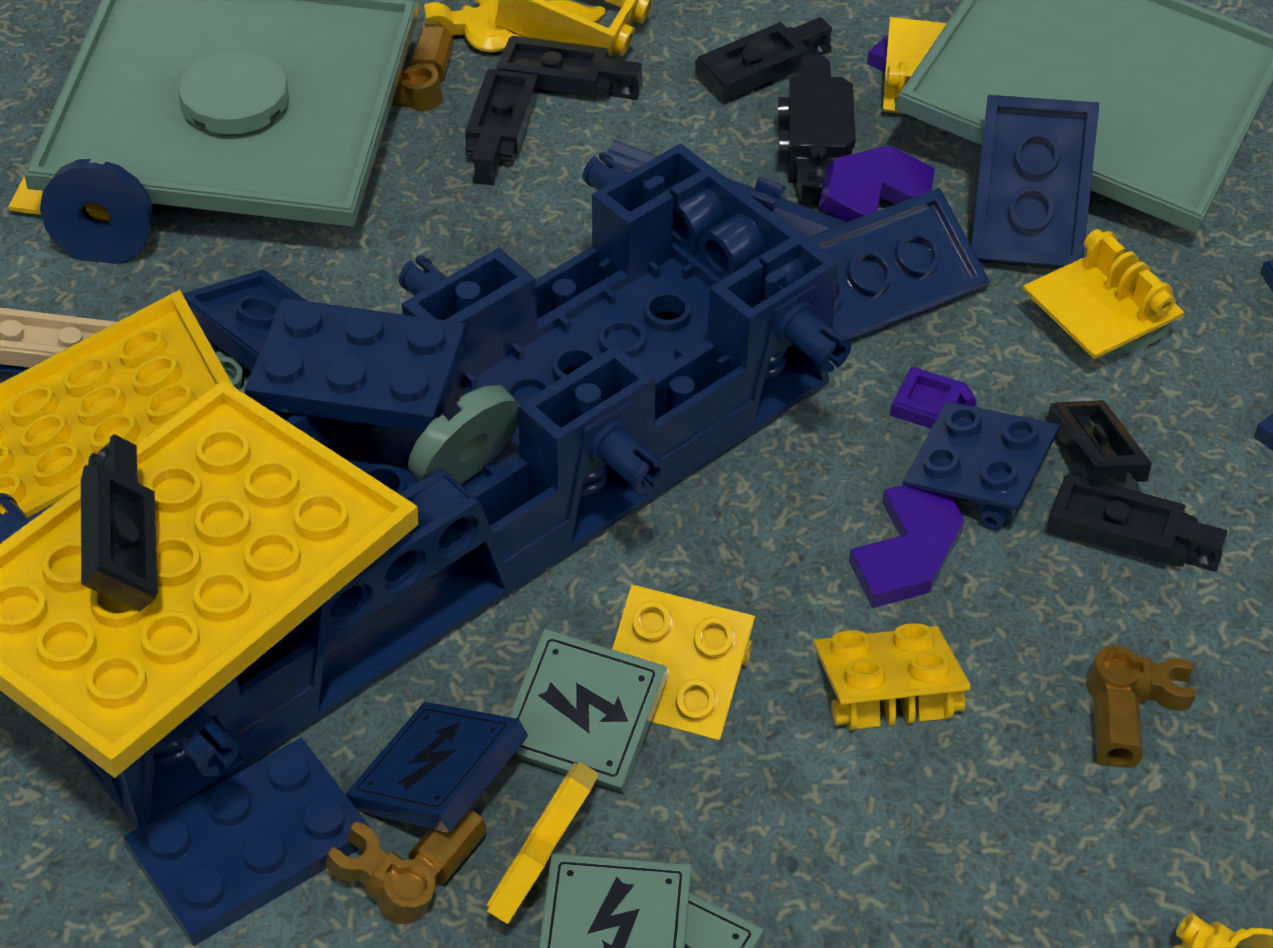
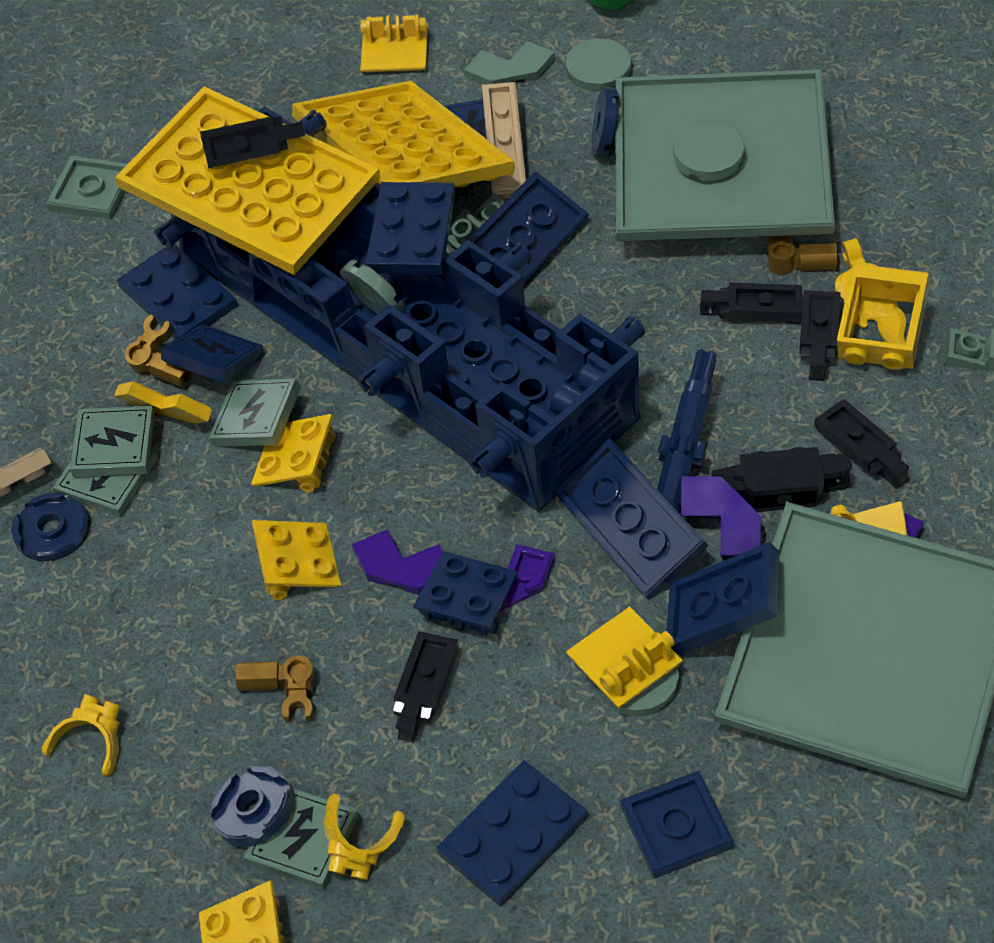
camera: 90 degrees right, 5 degrees up
black tile [1047,400,1152,484] -> none

